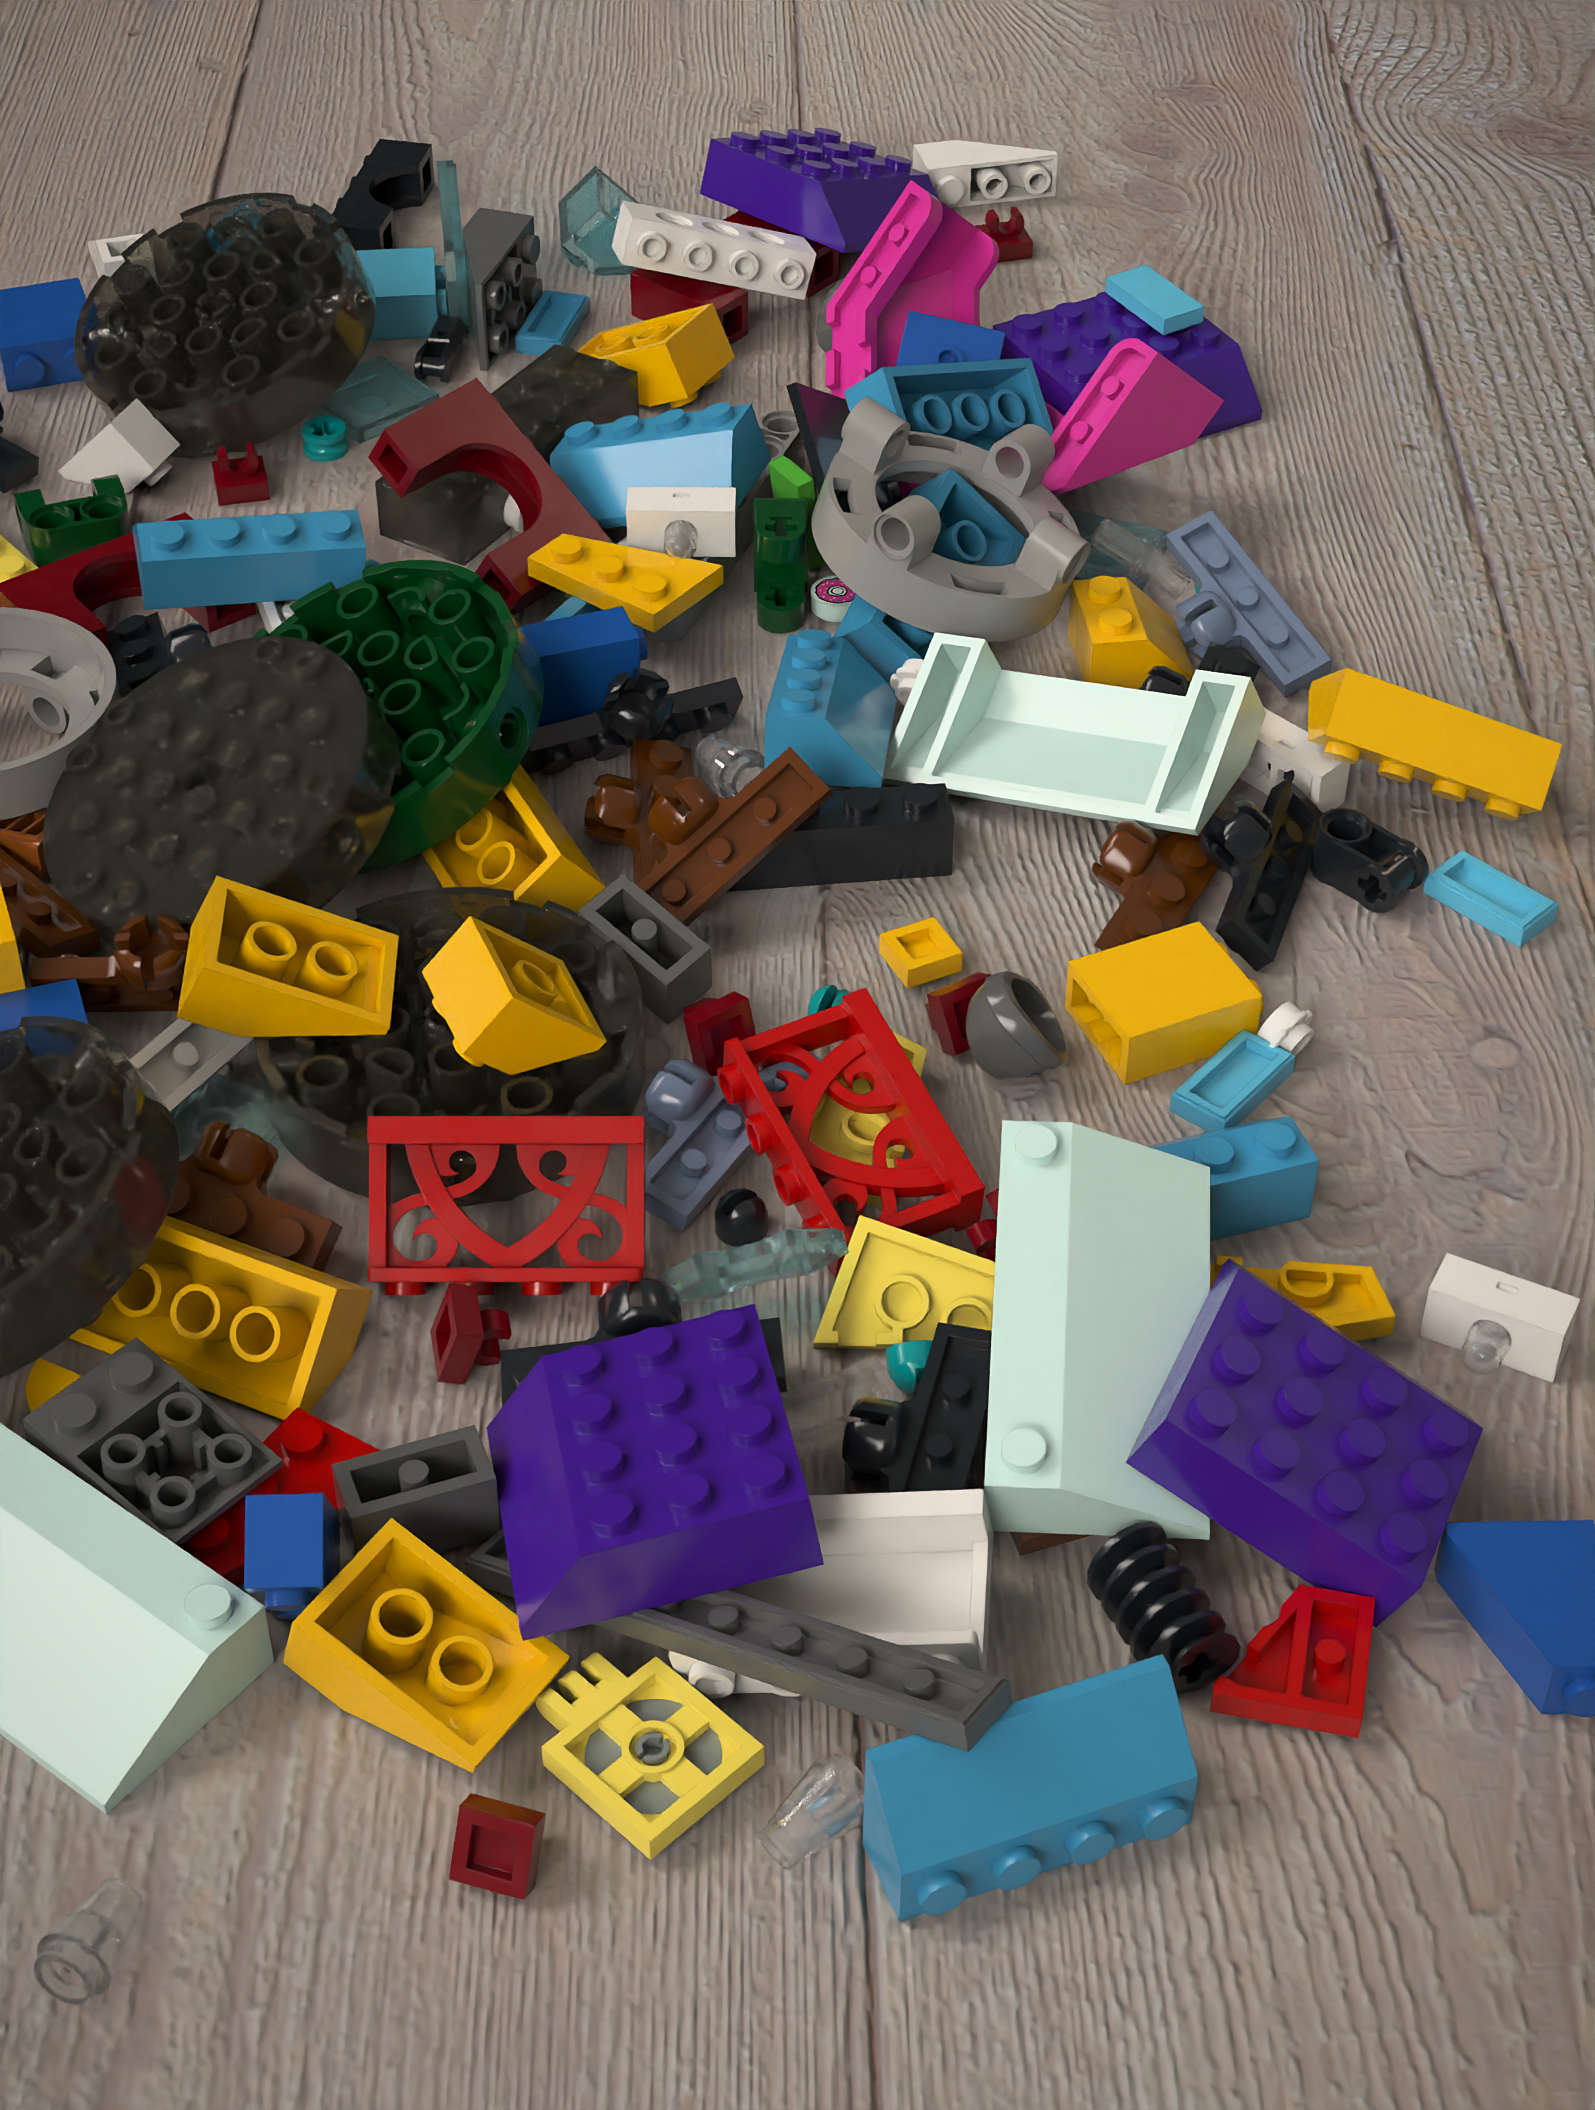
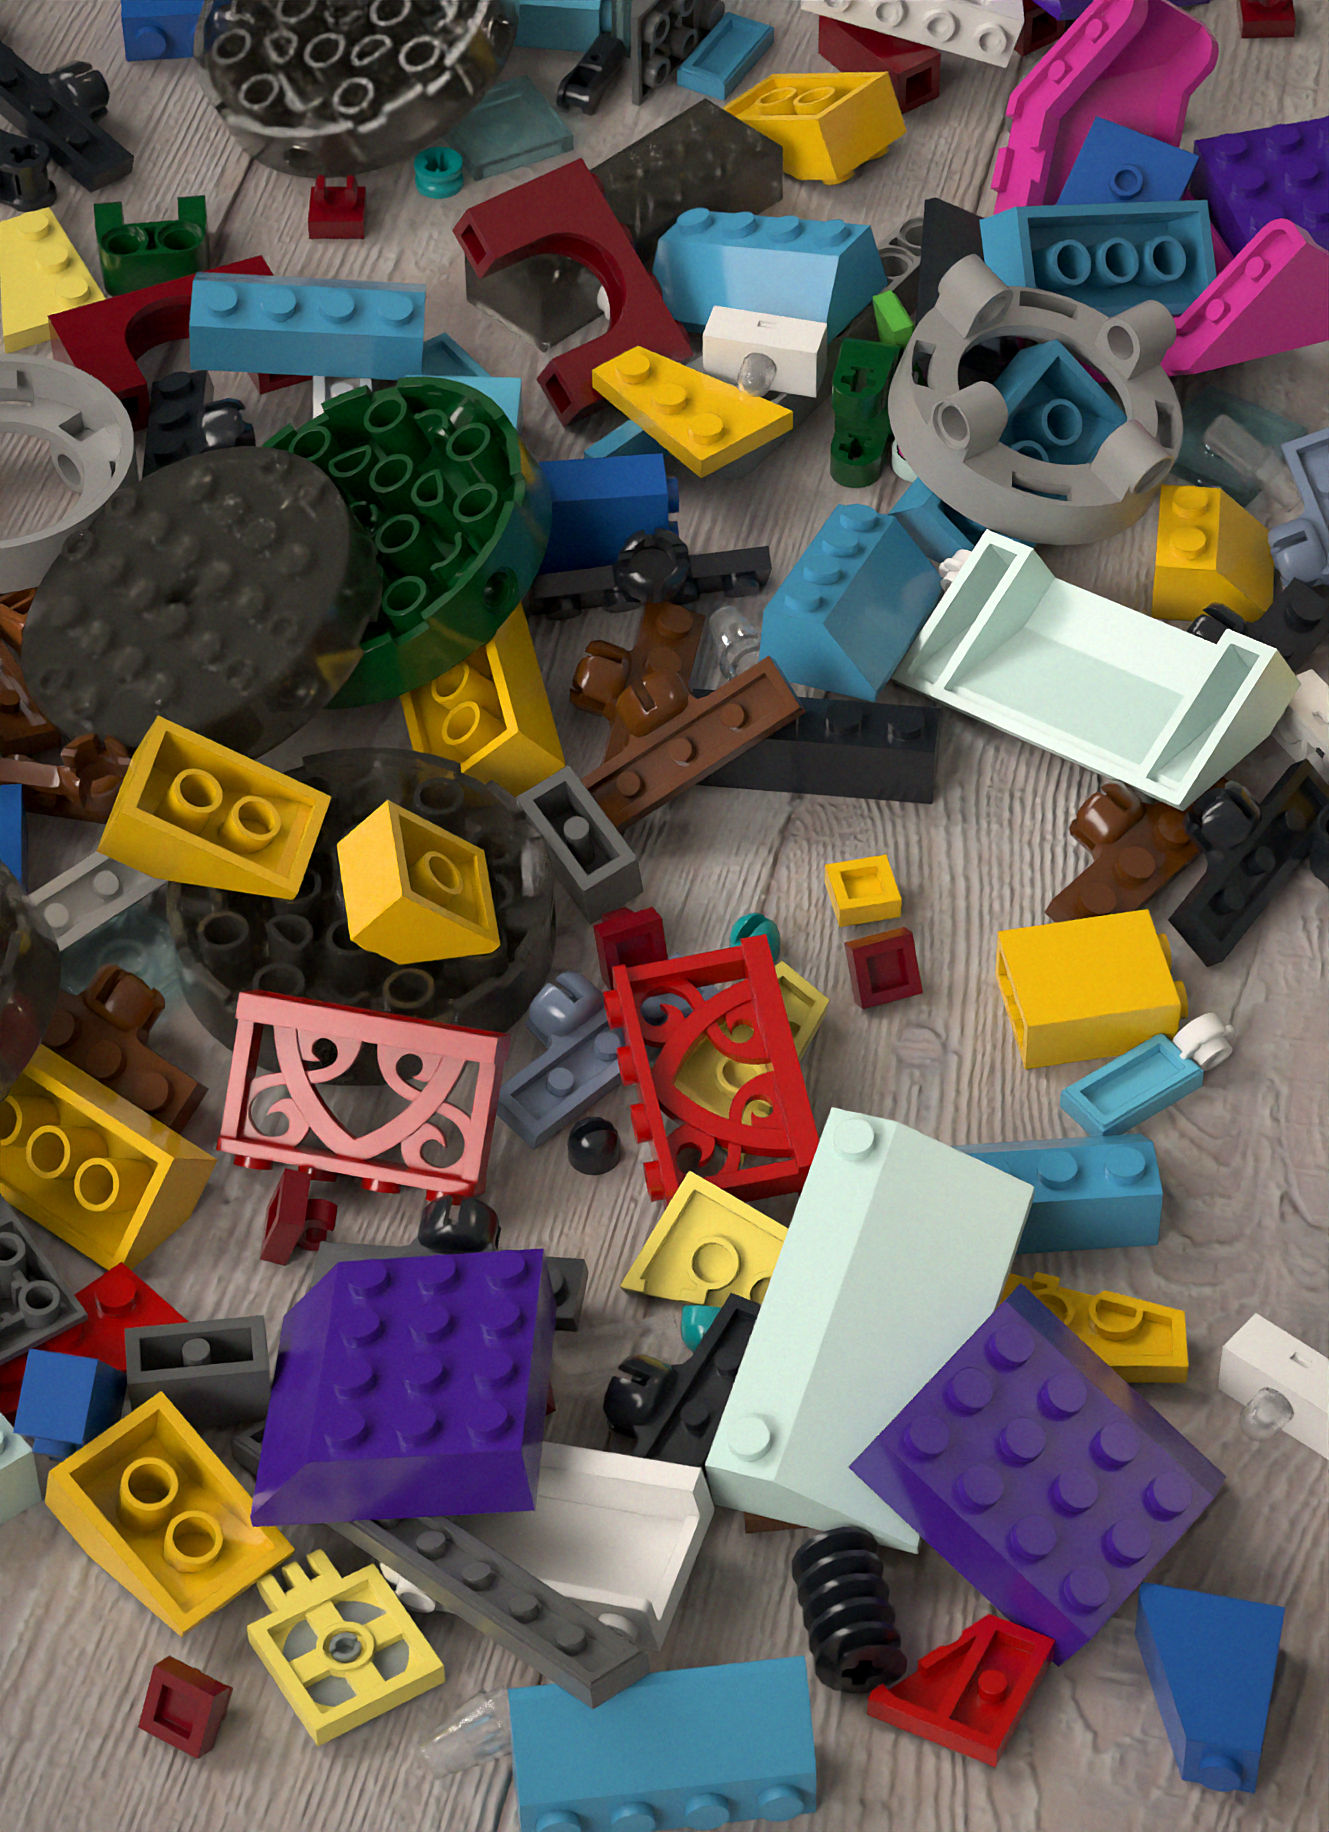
camera: 15 degrees right, 5 degrees up
white slope [58,398,181,494] -> none
clear light blue tile [656,1228,849,1302] -> none
dark grey hat [965,971,1070,1078] -> none

